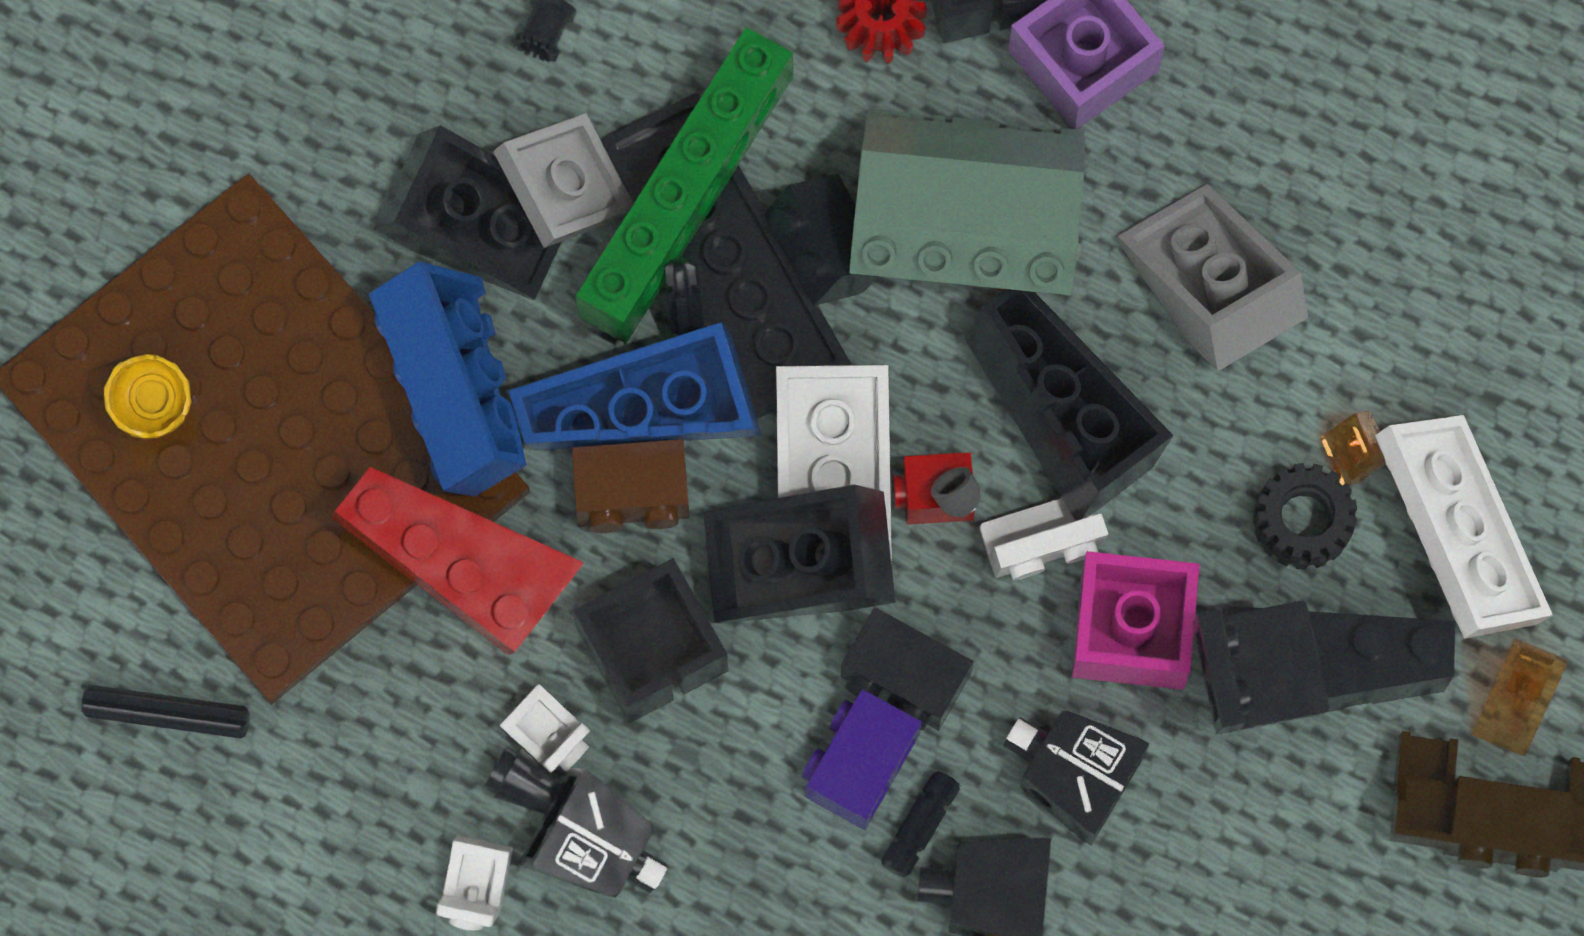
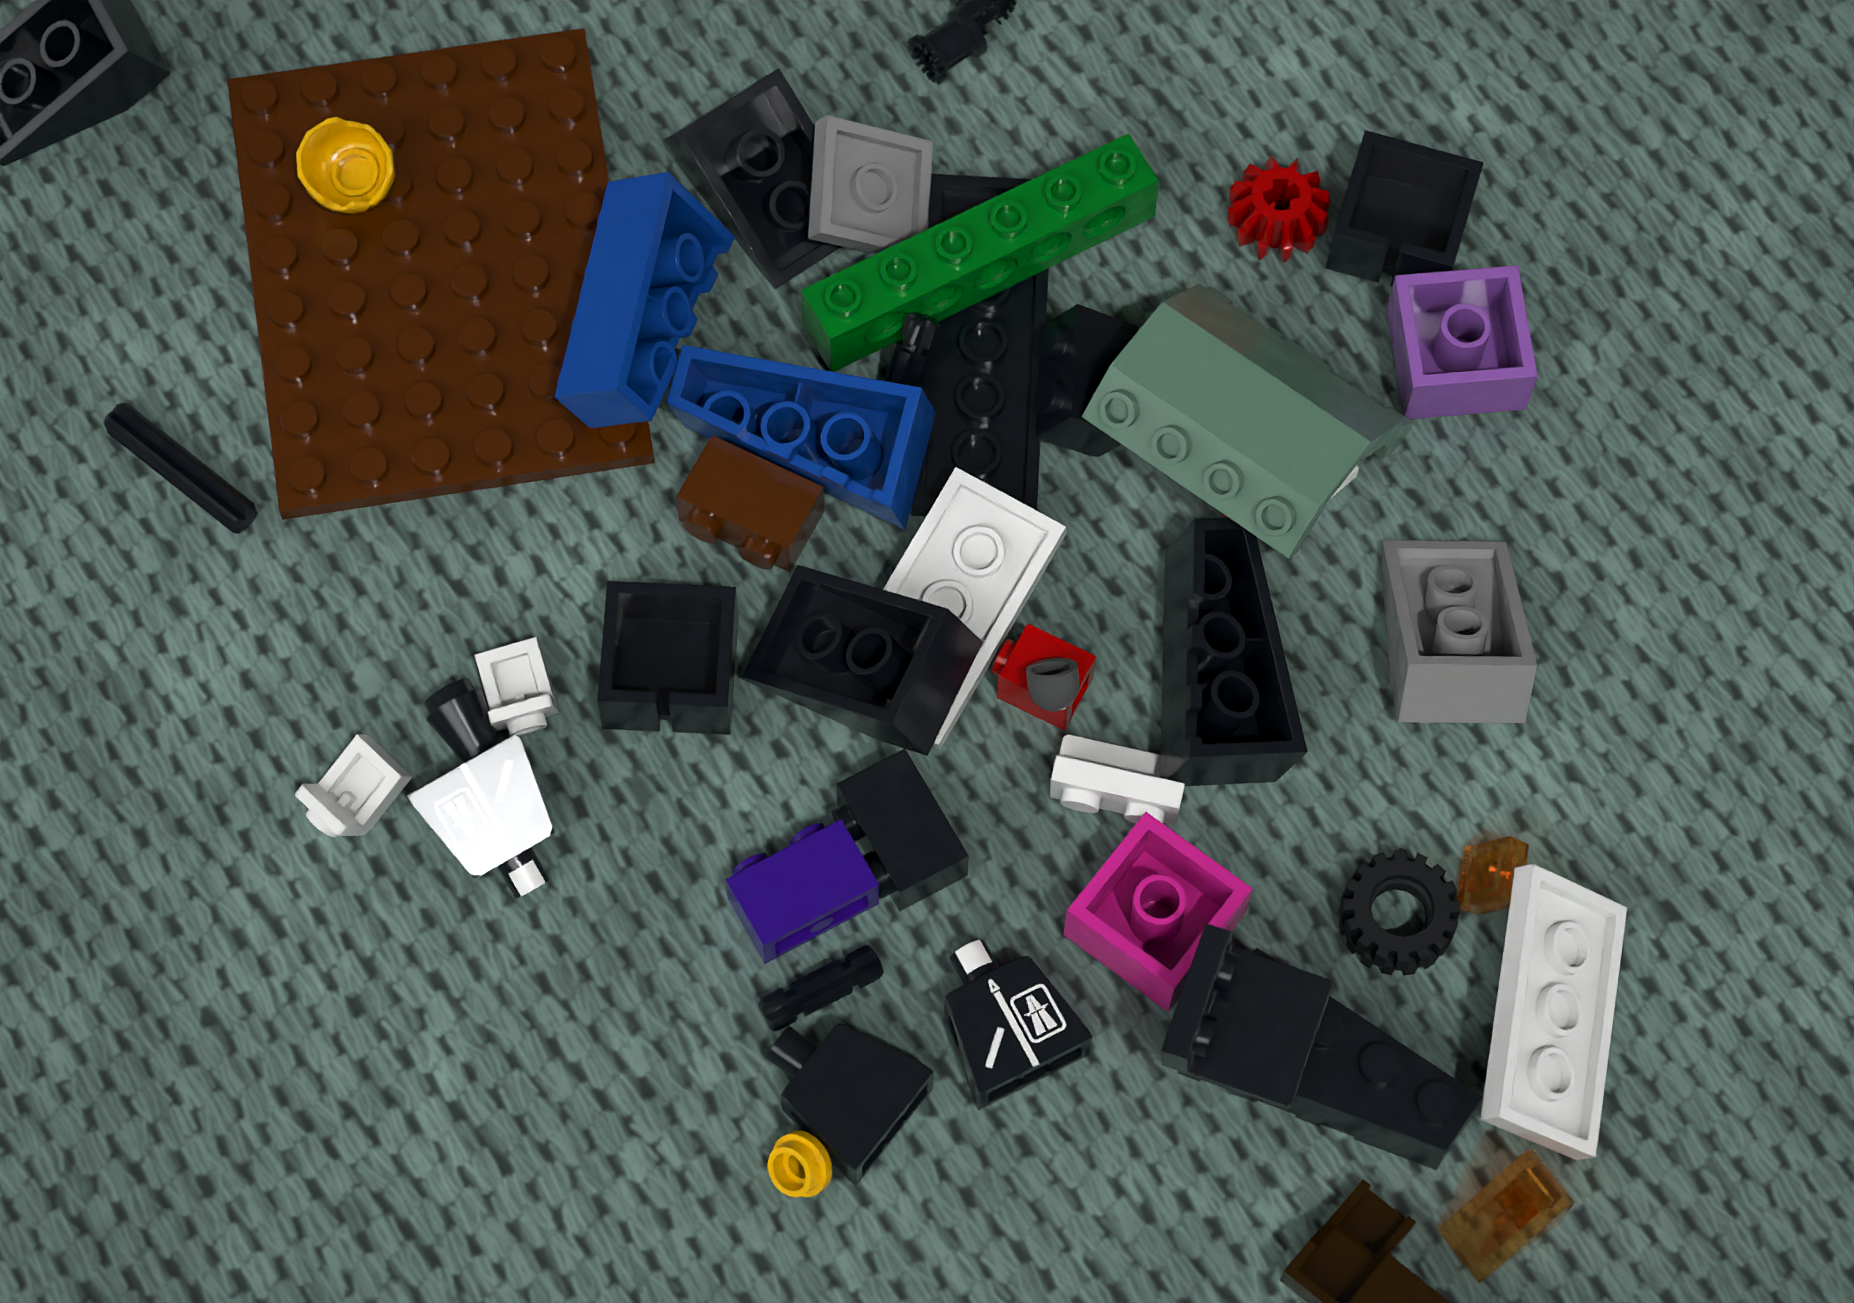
camera: 30 degrees right, 5 degrees down
red wedge [331,467,584,655] -> none

